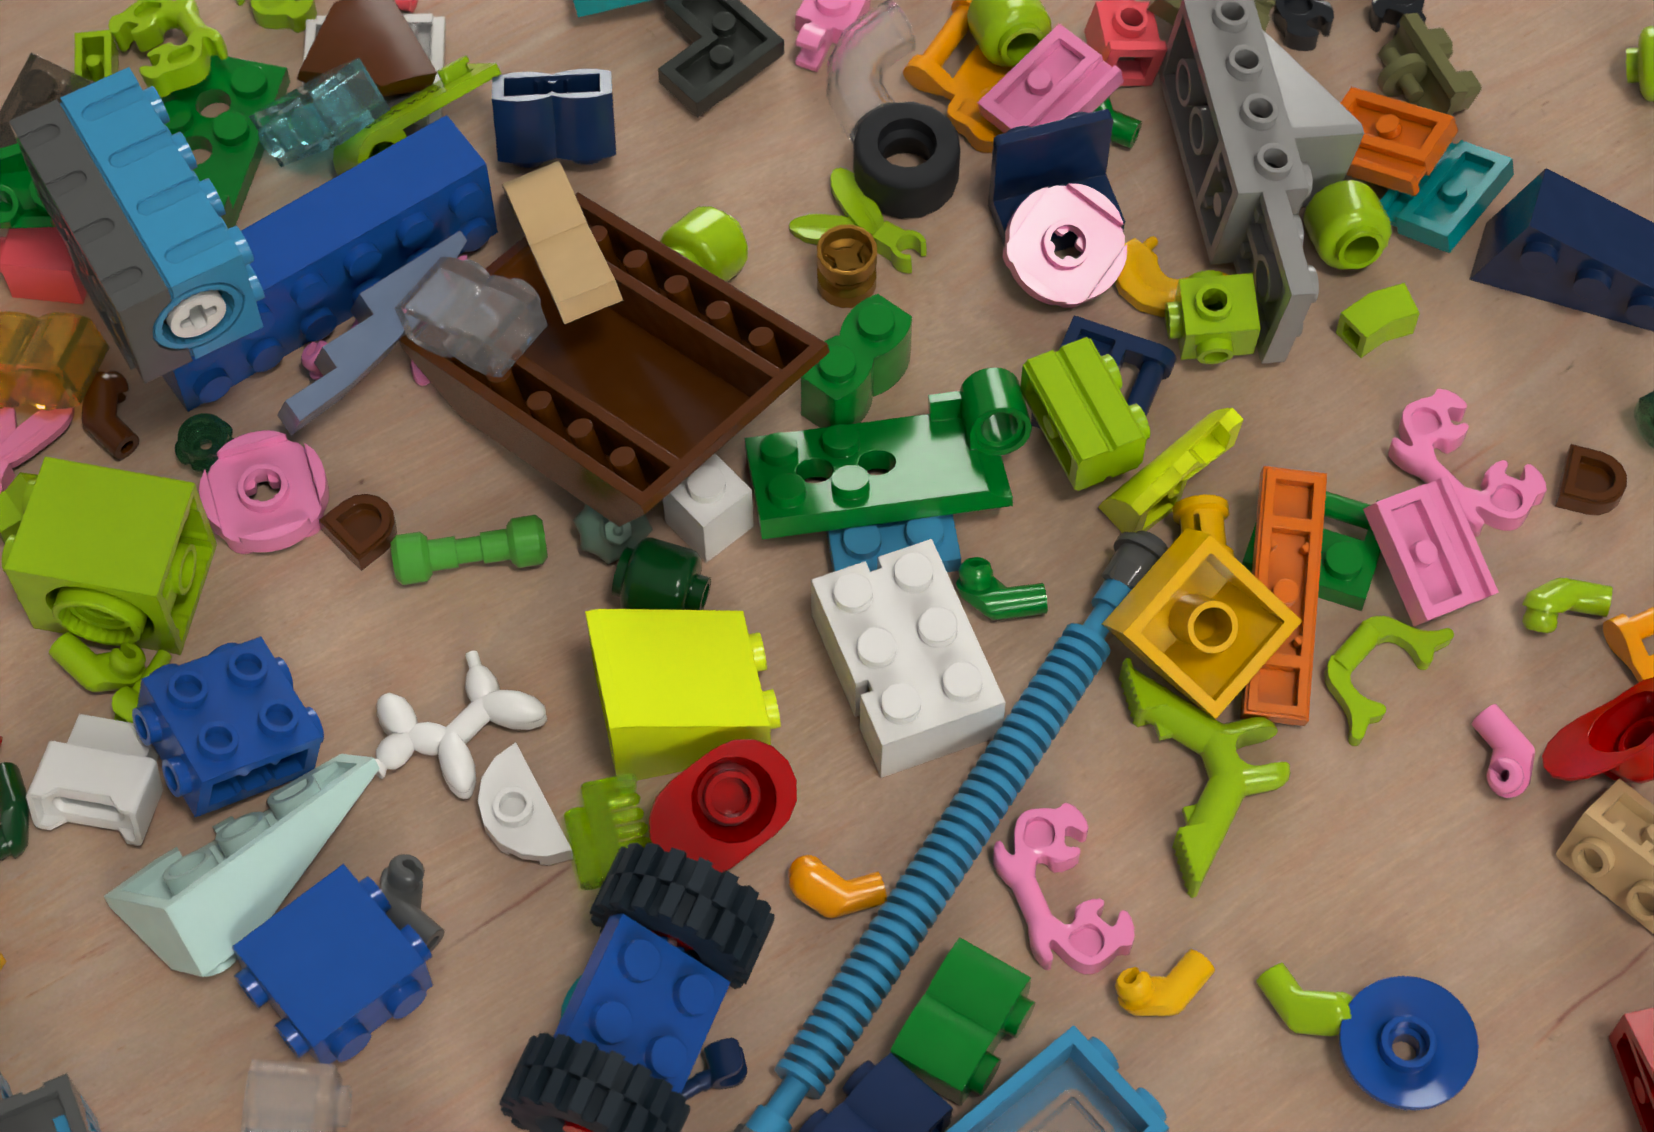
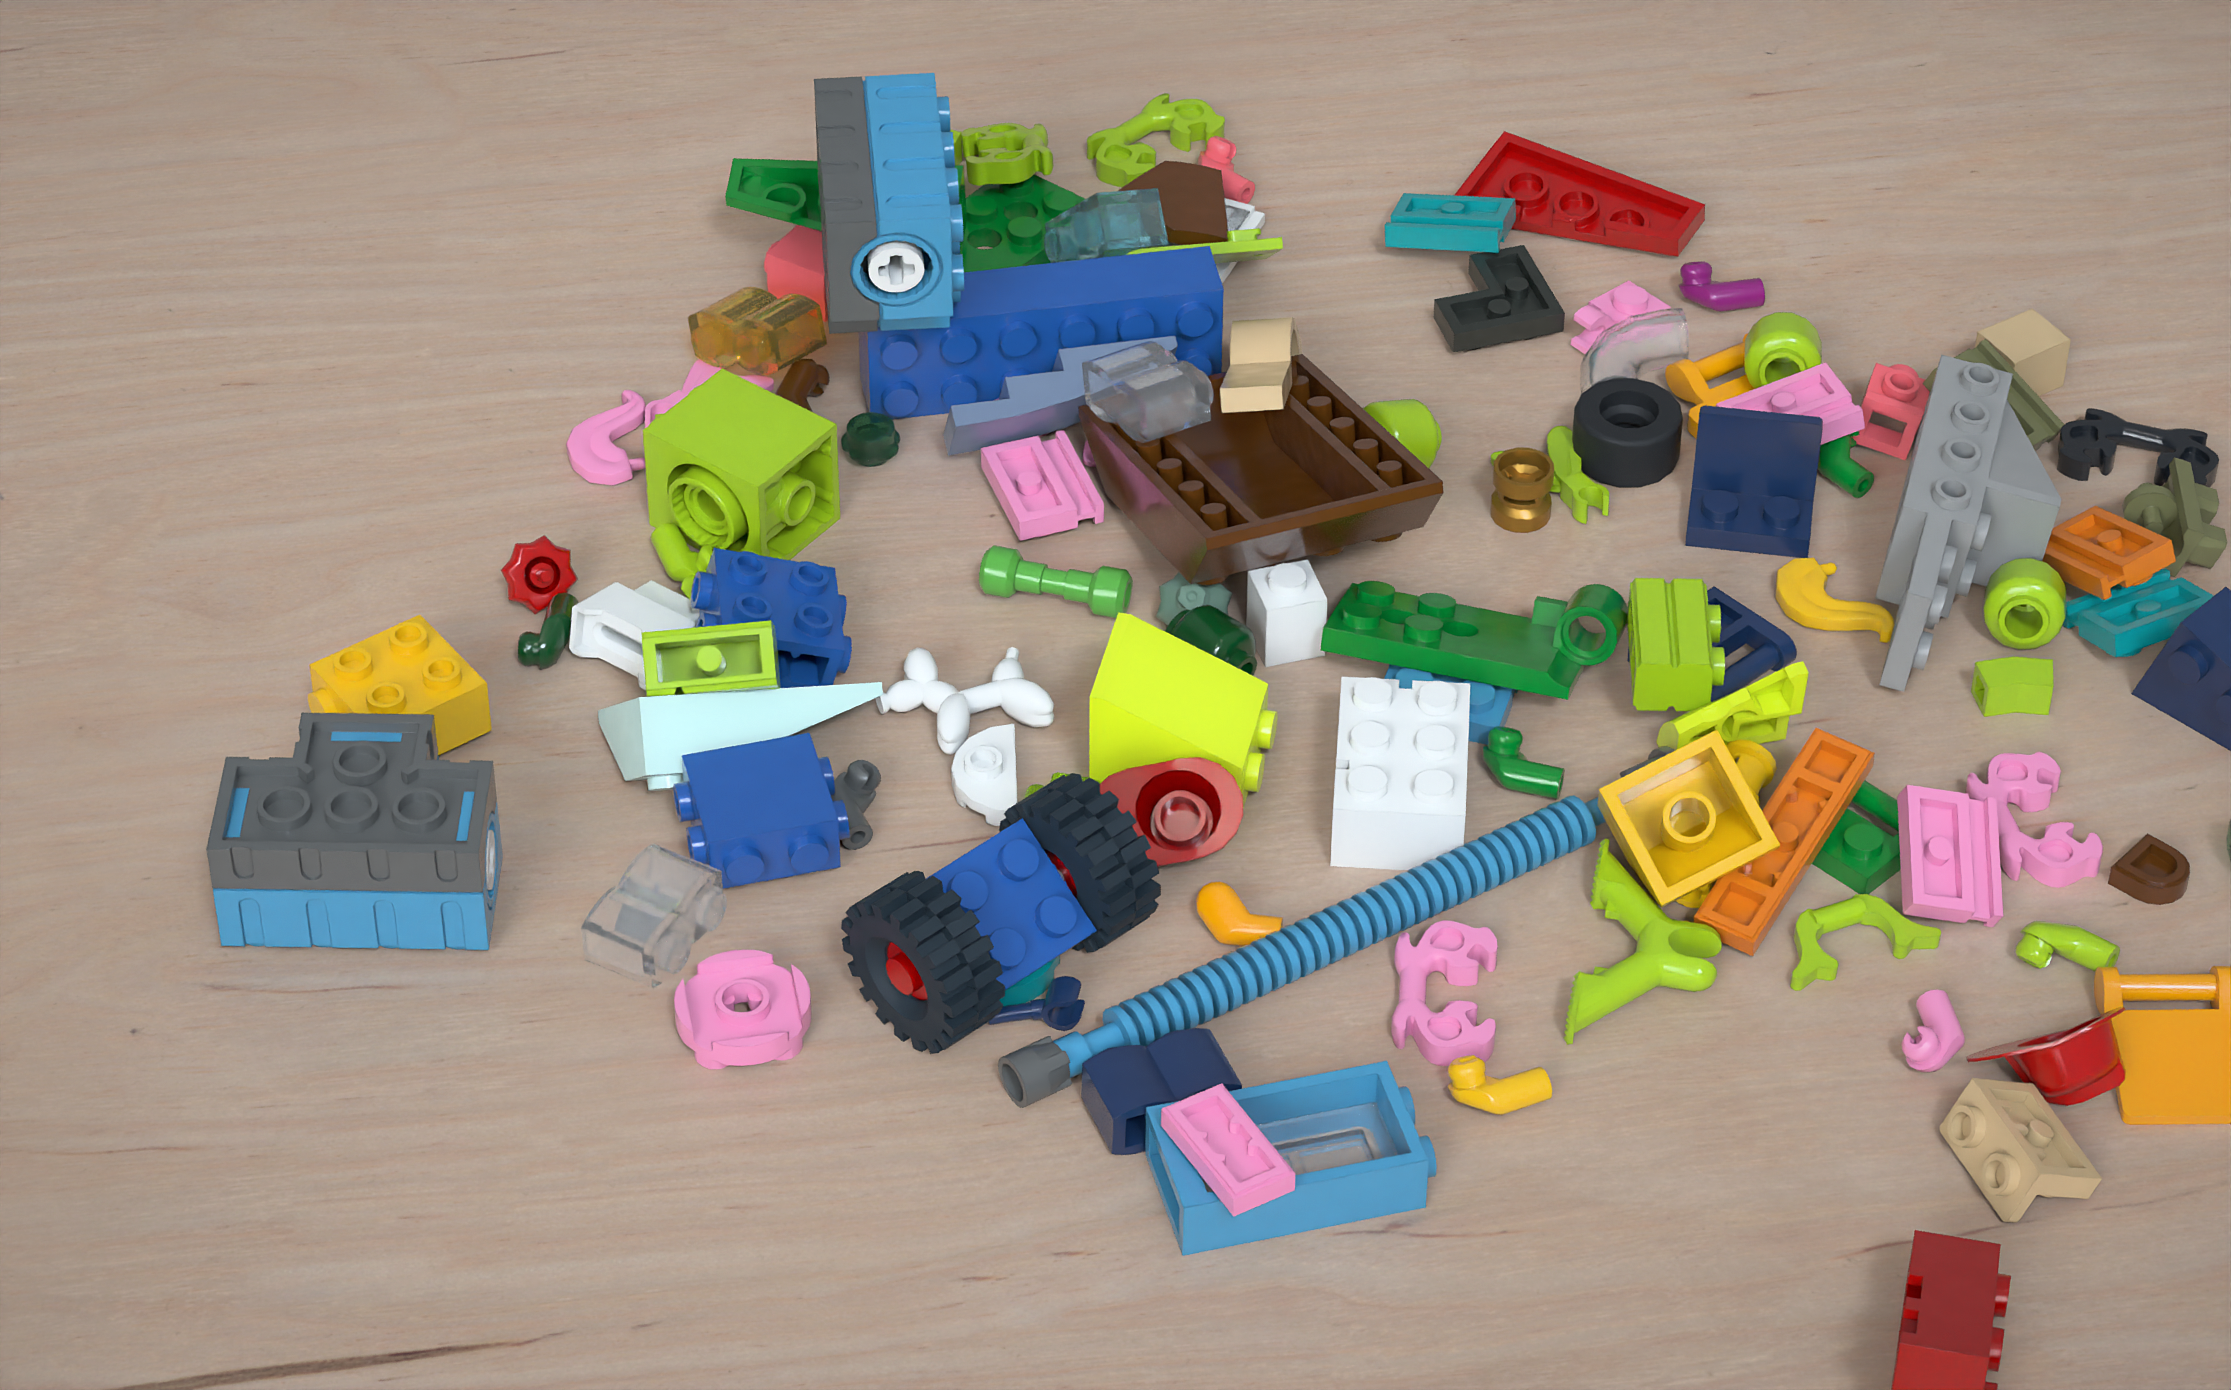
camera: 25 degrees right, 20 degrees down
bright pink plate [199,430,329,554] -> none
reddish brown tile [319,494,397,571] -> none
dark blue brick [492,69,616,168] -> none
green brick [801,294,912,428] -> none
green brick [890,938,1035,1106] -> none
plate [1003,184,1127,308] -> none
lime brick [1165,270,1261,364] -> none
lime arm [1256,963,1353,1036] -> none
blue dish [1339,976,1479,1111] -> none
none -> lime brick [641,620,781,697]
none -> bright pink plate [981,430,1104,541]

